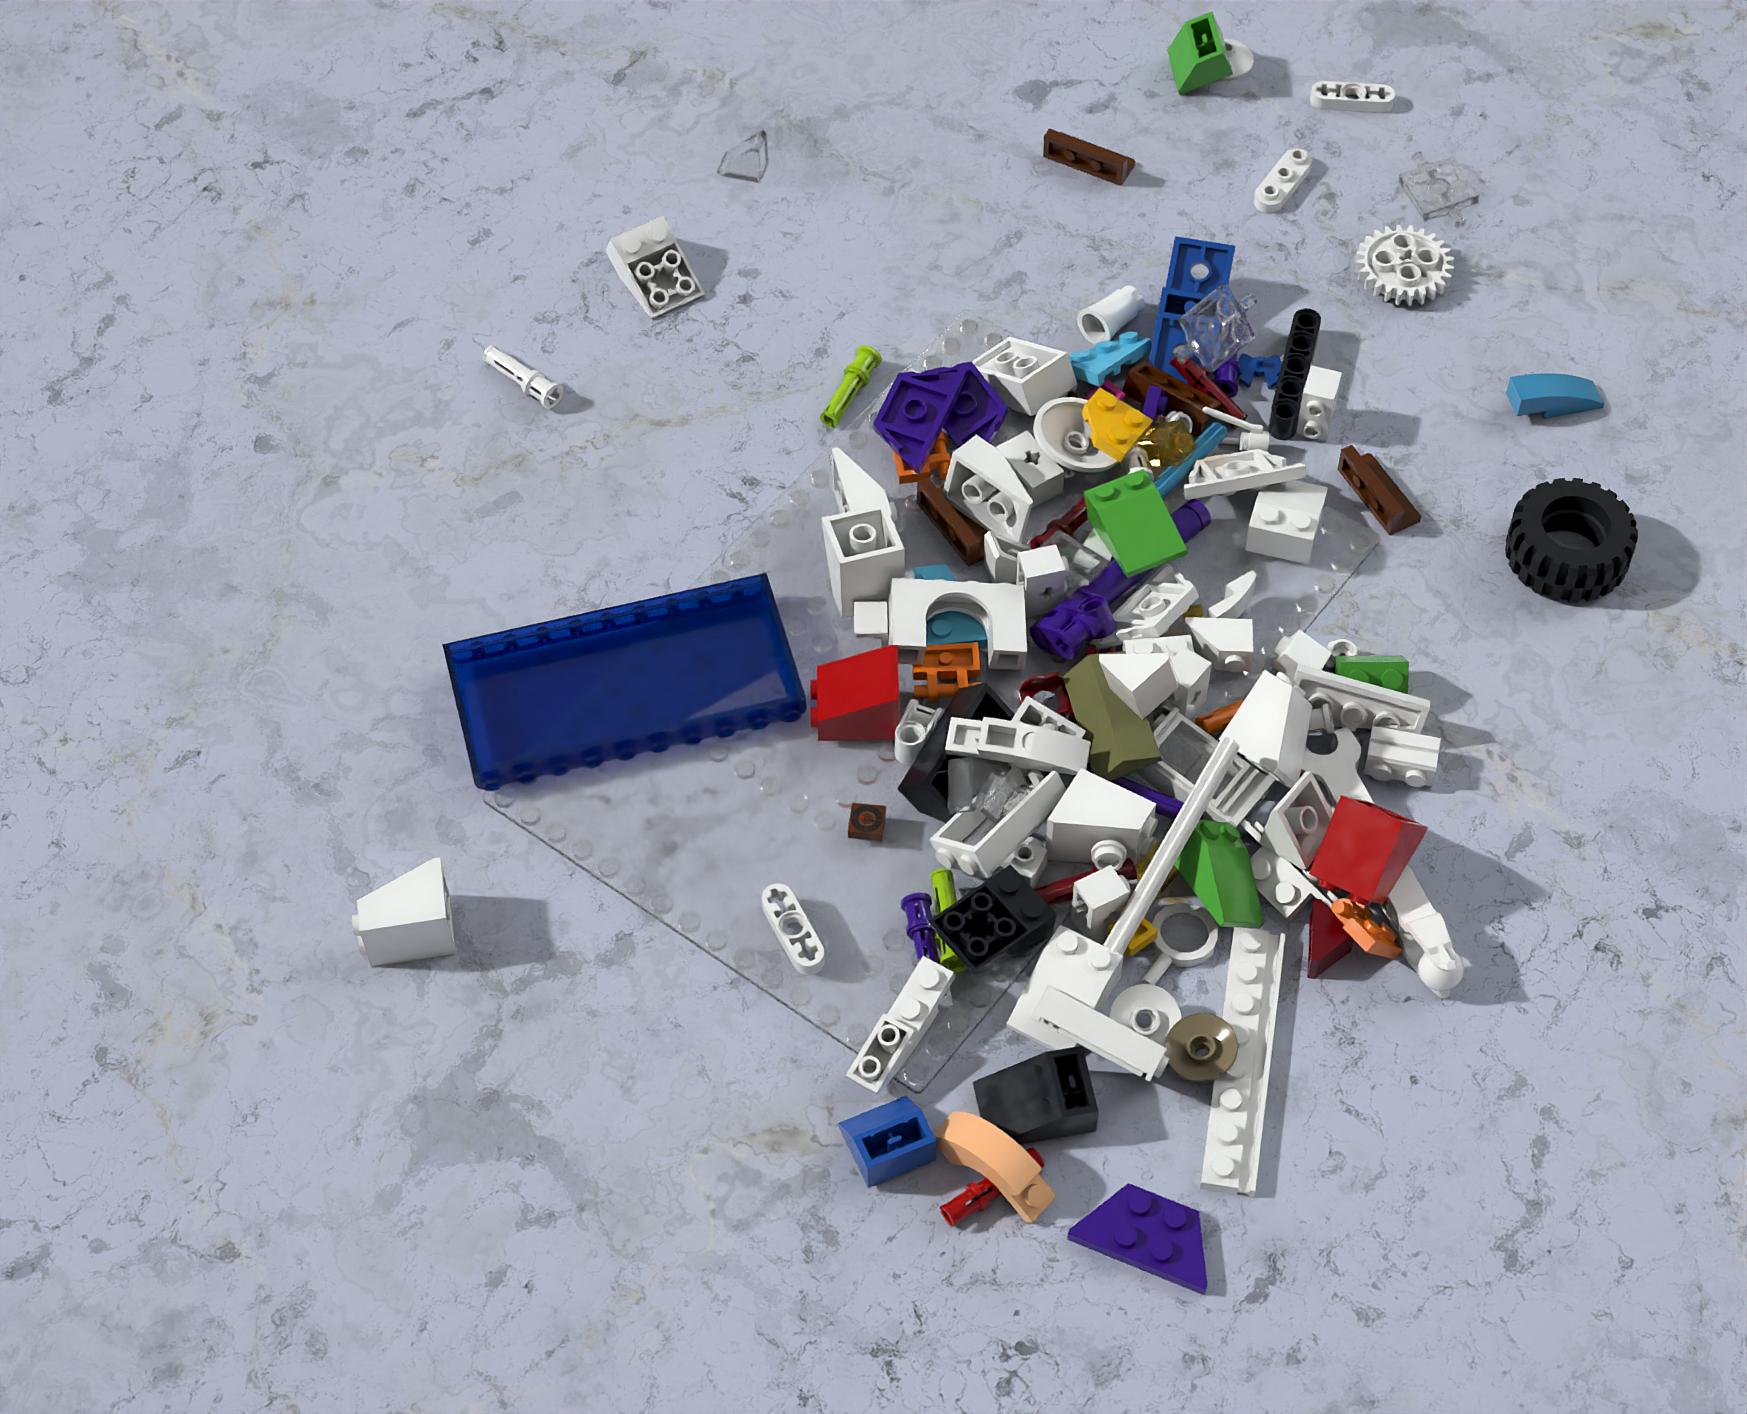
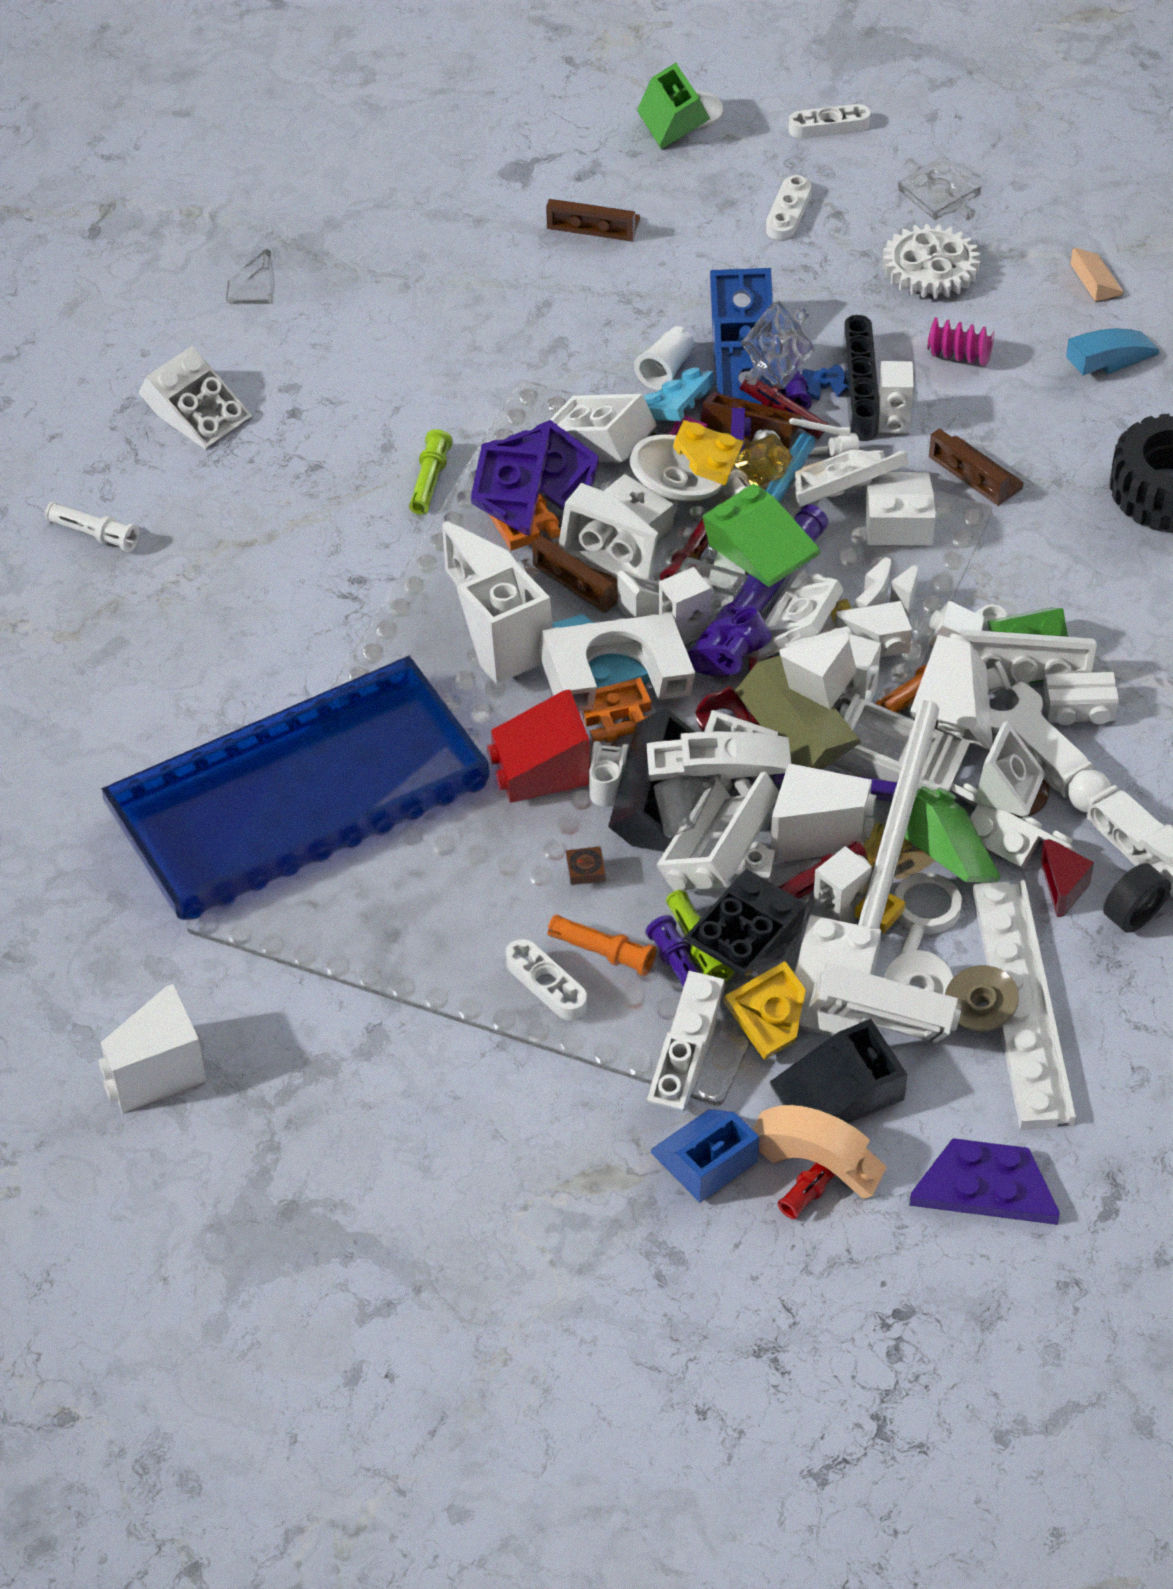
camera: 15 degrees left, 5 degrees down
white panel [854,601,888,648] -> none
clear slope [973,771,1029,825] -> none
white plate [1091,840,1126,871] -> none
red slope [1309,795,1428,907] -> none
orange plate [1331,898,1403,959] -> none
none -> orange pin [547,914,657,977]
none -> yellow plate [723,961,806,1060]
none -> white slope [890,565,918,616]
none -> dark pink piece [927,317,995,366]
none -> light nougat slope [1070,248,1123,302]
none -> black tyre [1103,863,1171,933]

